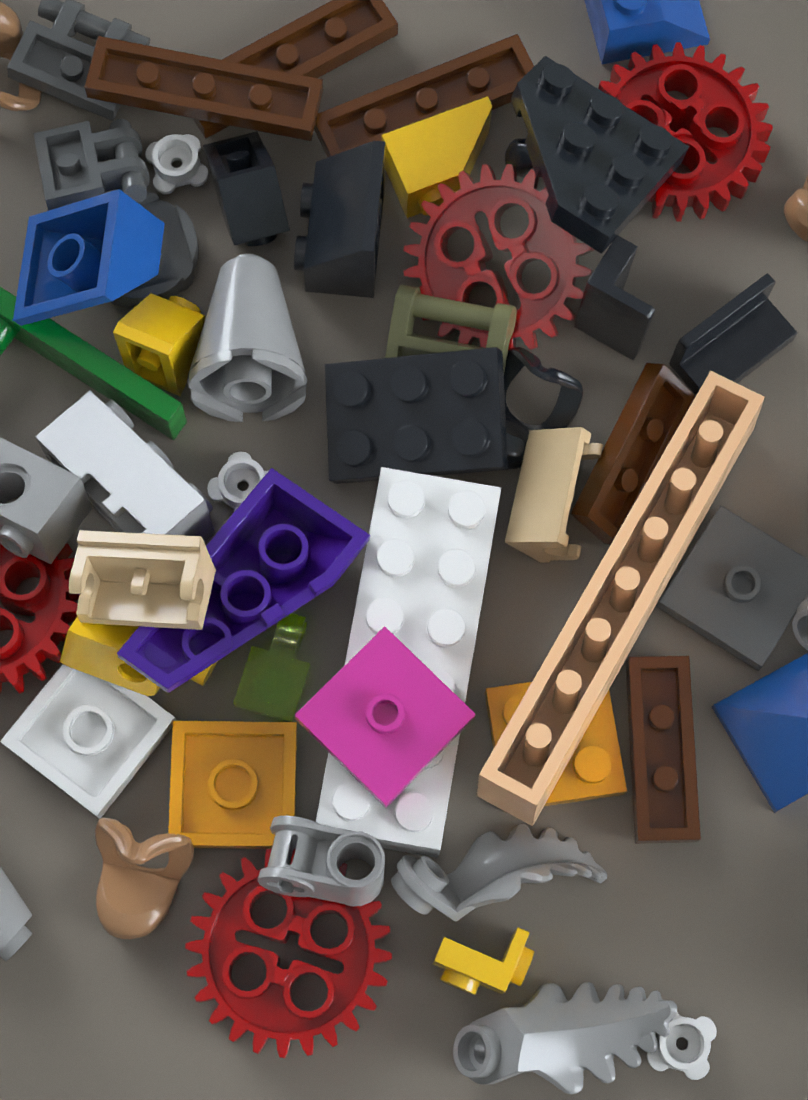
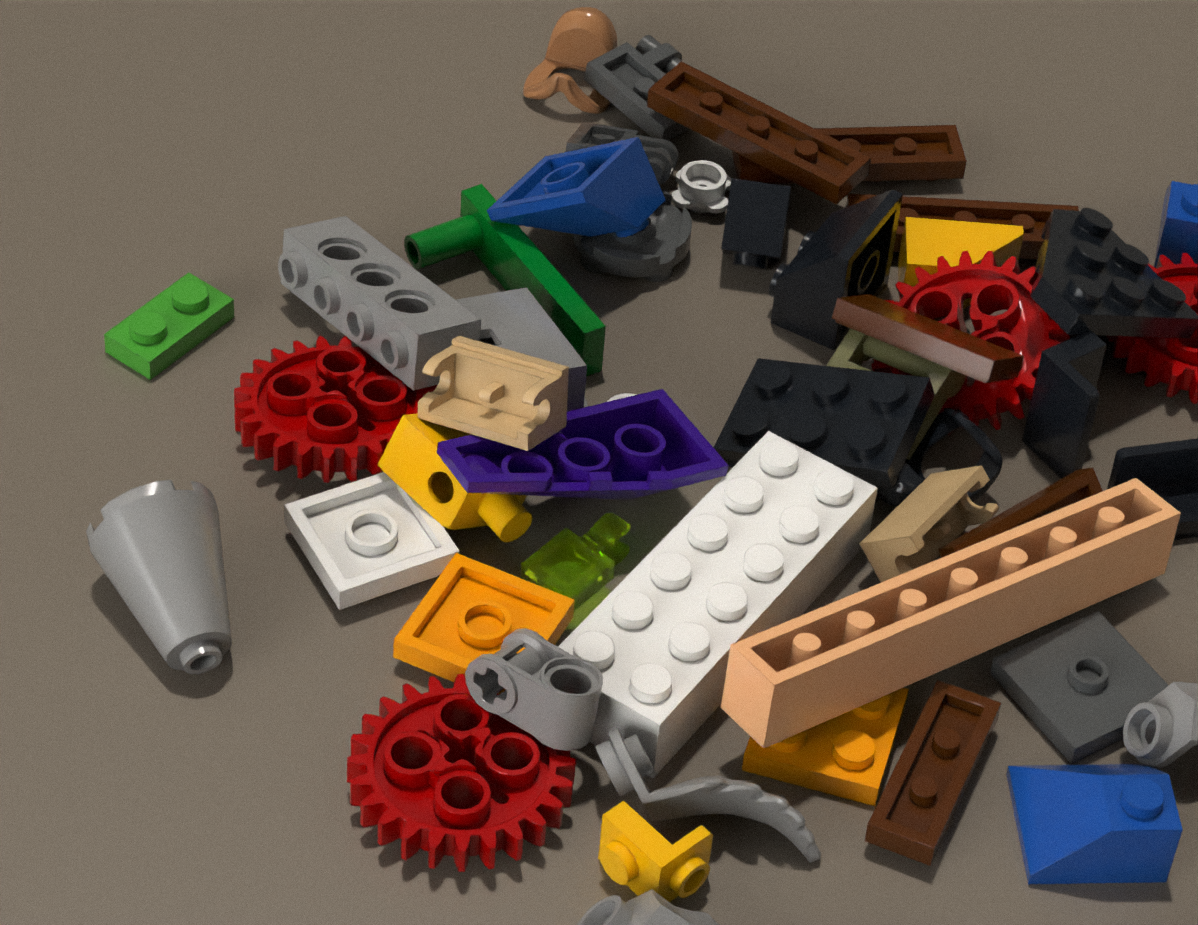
camera: 25 degrees right, 30 degrees down
medium nougat piece [95,818,194,939] -> none
yellow slope [113,293,205,396] -> none
light grey cone [188,254,307,422] -> none
dark pink plate [294,626,476,808] -> none
none -> reddish brown tile [832,294,1024,383]

